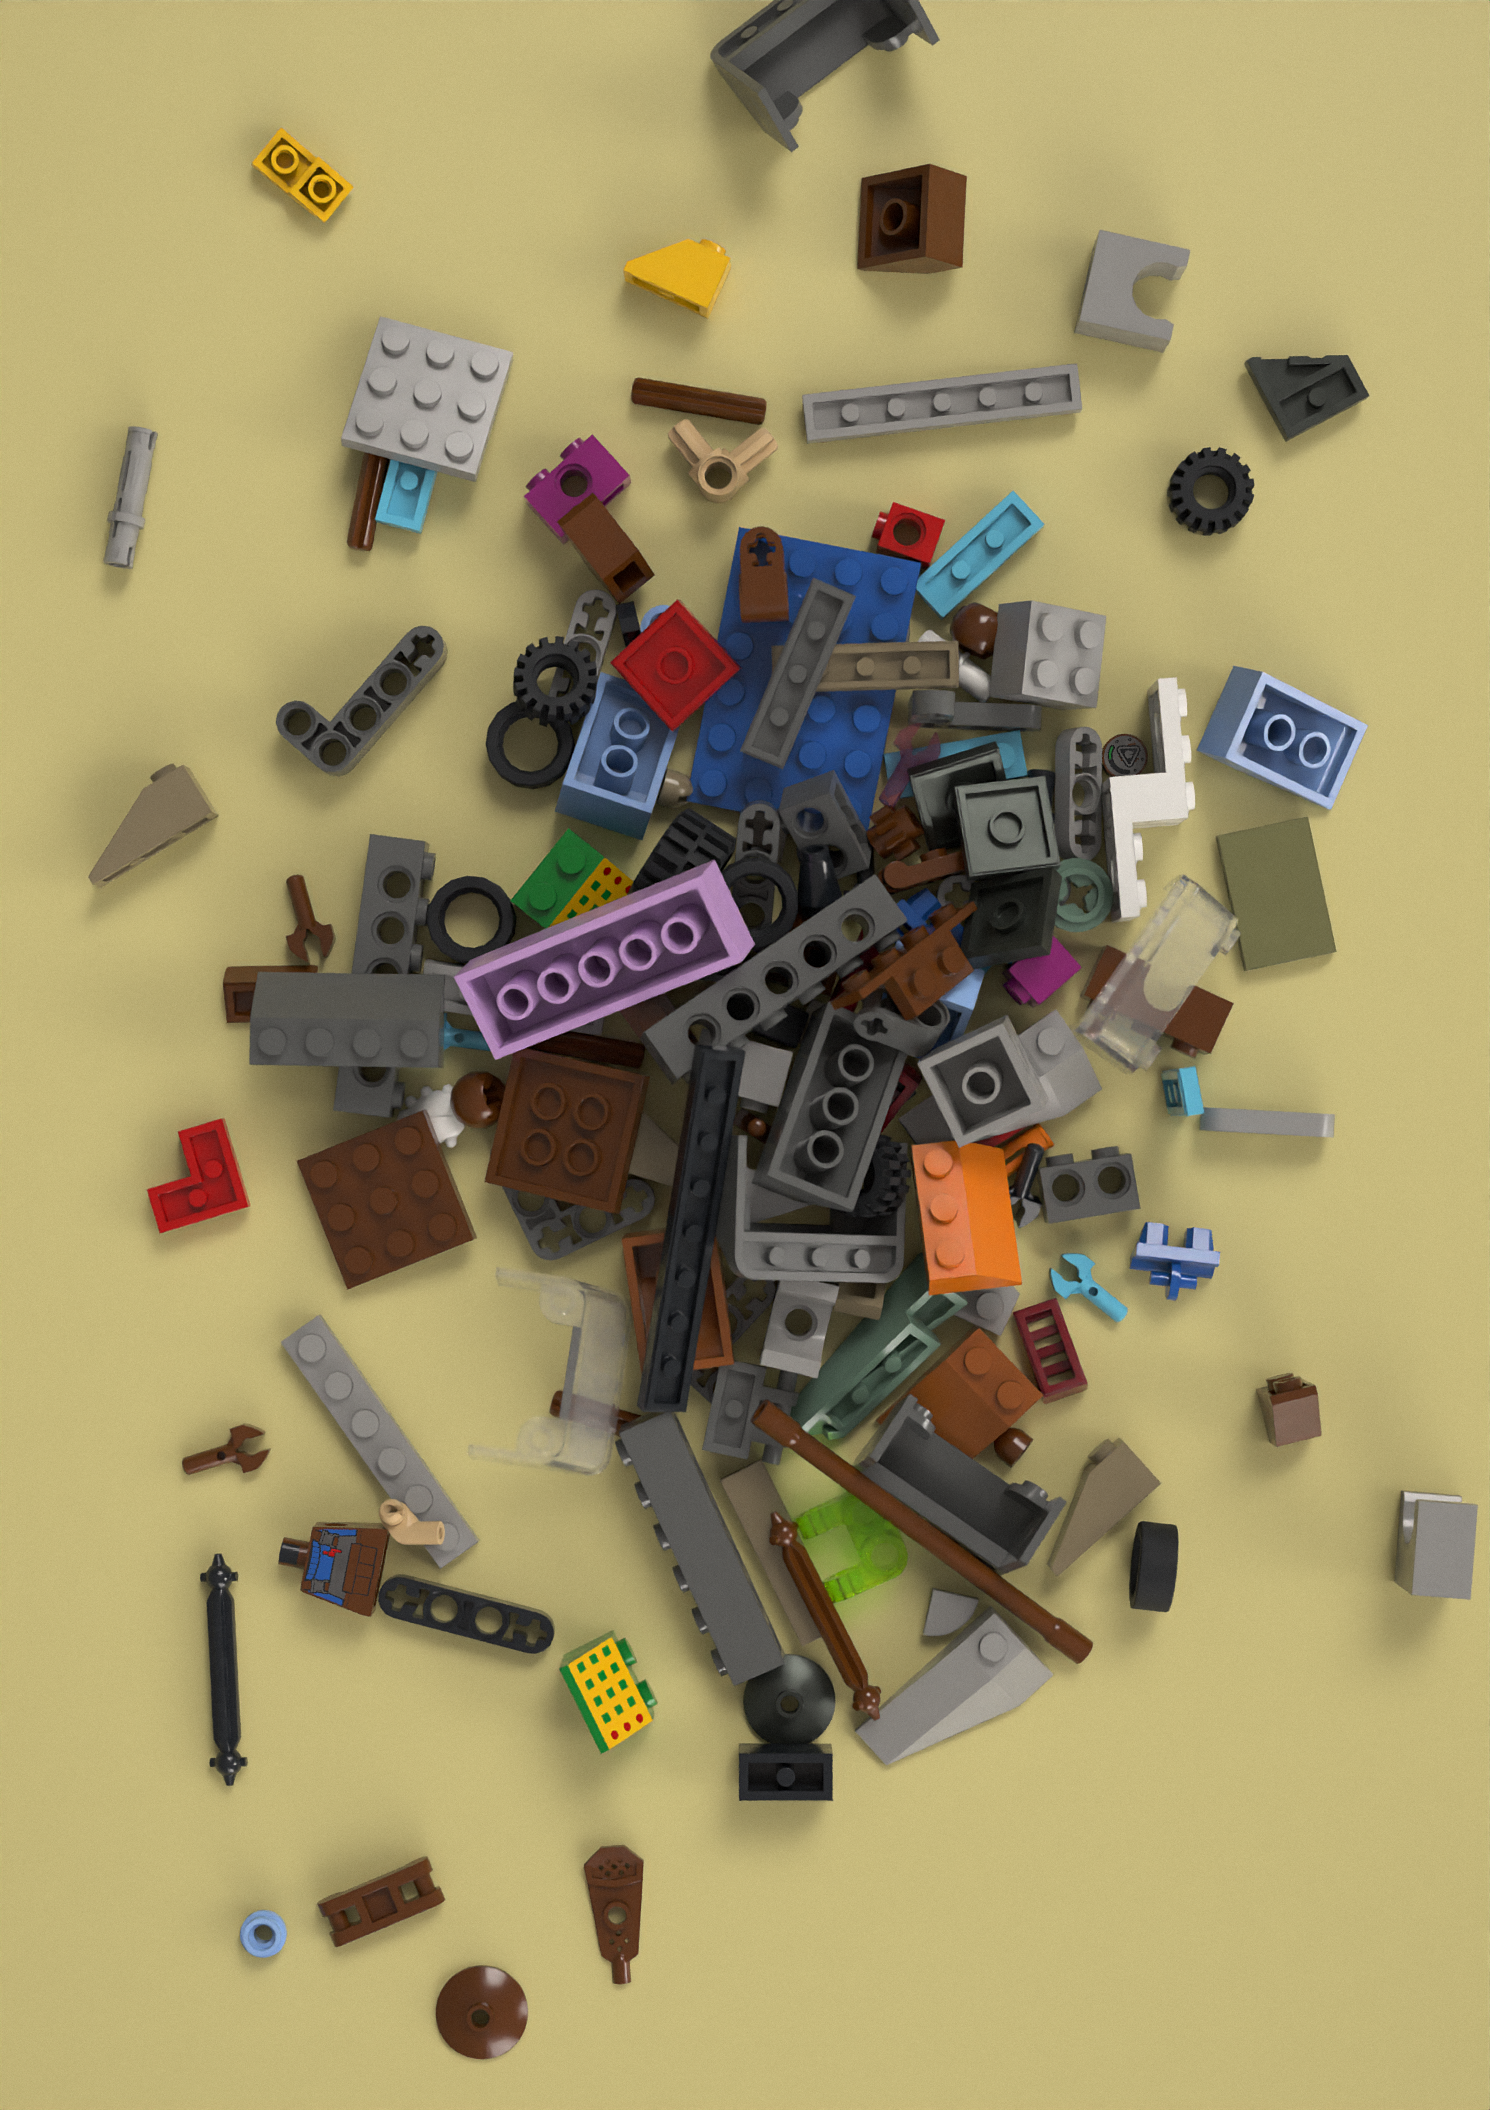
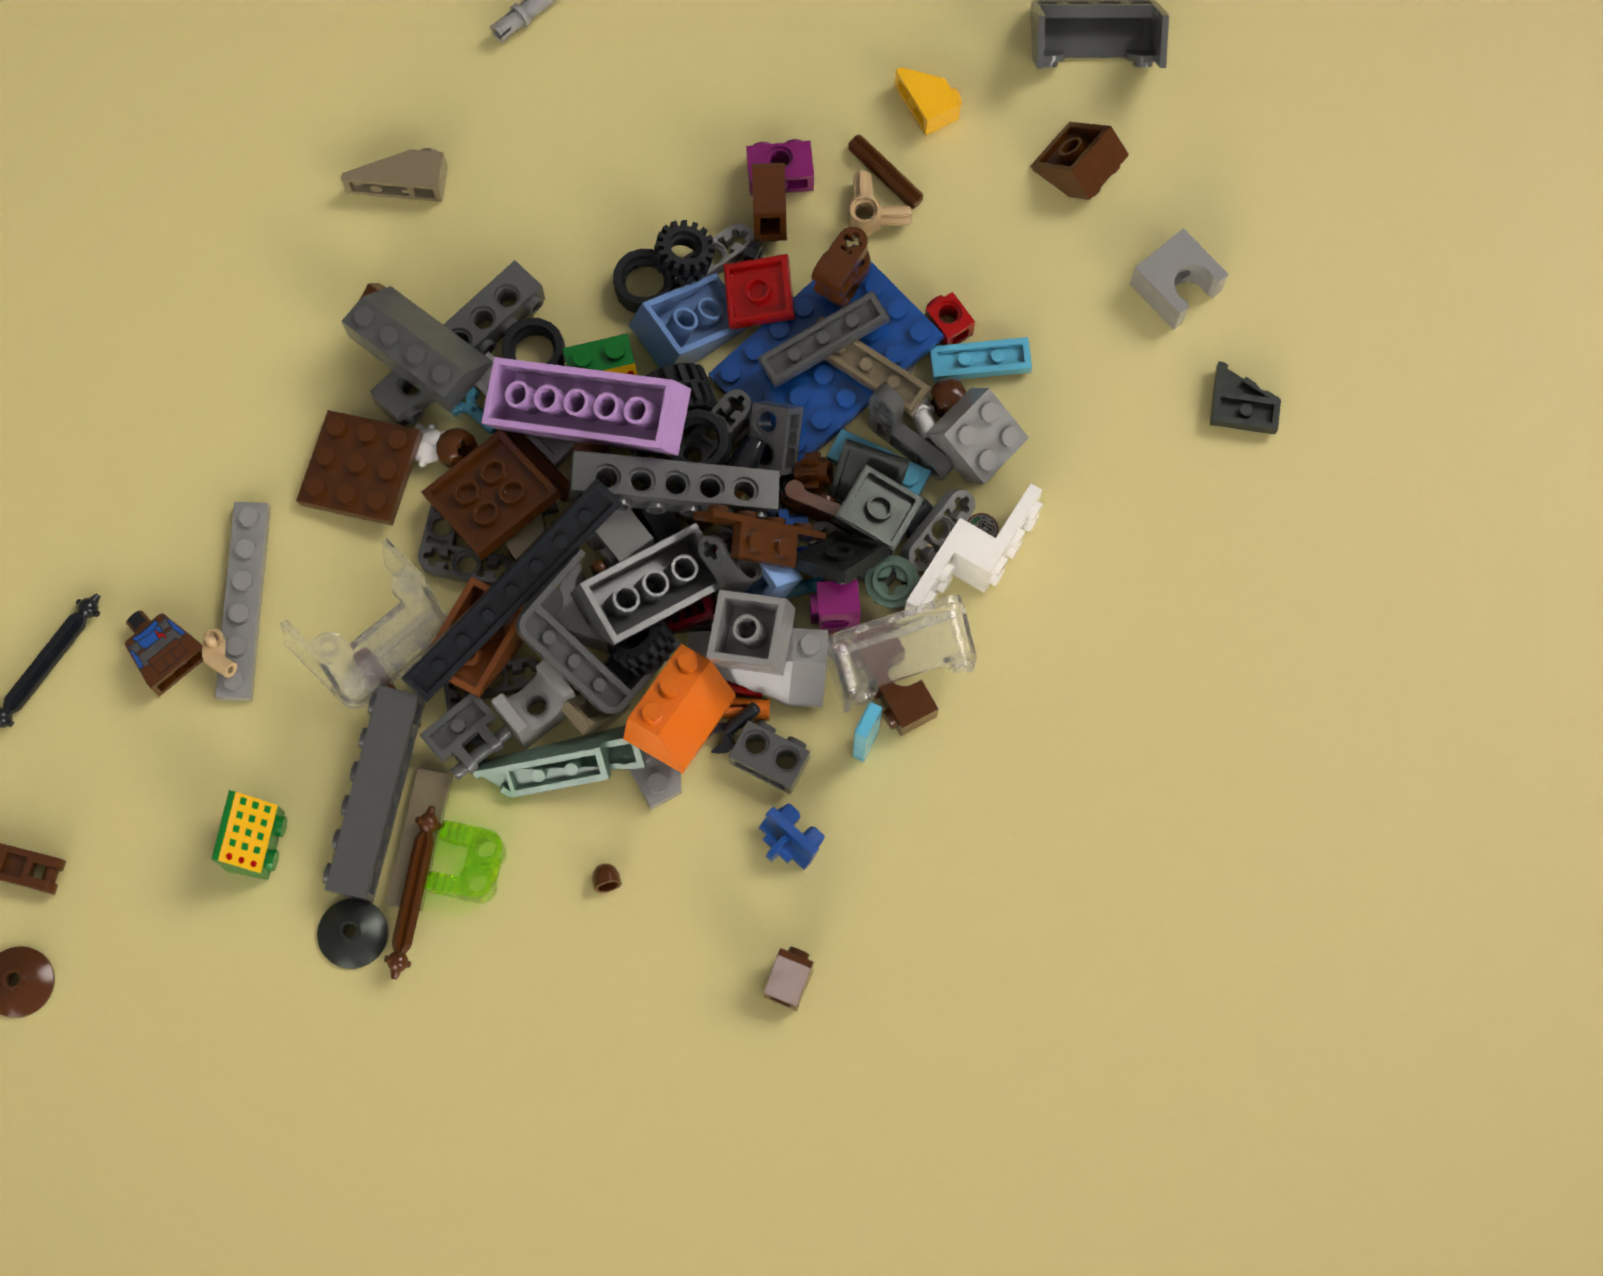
camera: 40 degrees right, 15 degrees down
red plate [147,1118,251,1233] -> none
reddish brown bar [182,1423,271,1475] -> none
dark grey beam [276,625,448,777] -> none
reddish brown bar [286,874,336,962] -> none
light grey plate [341,316,513,482] -> none
reddish brown axle [347,452,389,551] -> none
medium azure plate [375,459,437,534] -> none
black beam [378,1574,555,1654] -> none
reddish brown piece [584,1845,644,1984] -> none
dark tan hinge [657,769,693,808] -> none
black brick [739,1743,833,1801] -> none
reddish brown piece [750,1400,1093,1664] -> none
light grey plate [802,363,1082,444] -> none
dark grey windscreen [852,1394,1067,1575] -> none
light grey wedge [855,1605,1054,1765] -> none
dark orange slope [876,1325,1043,1459] -> none
clear pink bar [879,723,941,808] -> none
light grey tile [923,1588,979,1636] -> none
dark red slope [1013,1298,1088,1404] -> none
dark tan slope [1047,1438,1161,1577] -> none
medium azure bar [1049,1253,1128,1322] -> none
black tyre [1129,1521,1179,1612] -> none
black tyre [1167,447,1255,536] -> none
medium blue slope [1197,666,1368,810] -> none
light grey beam [1200,1107,1335,1138] -> none
olive tile [1216,817,1337,971] -> none
light grey piece [1394,1490,1478,1600] -> none

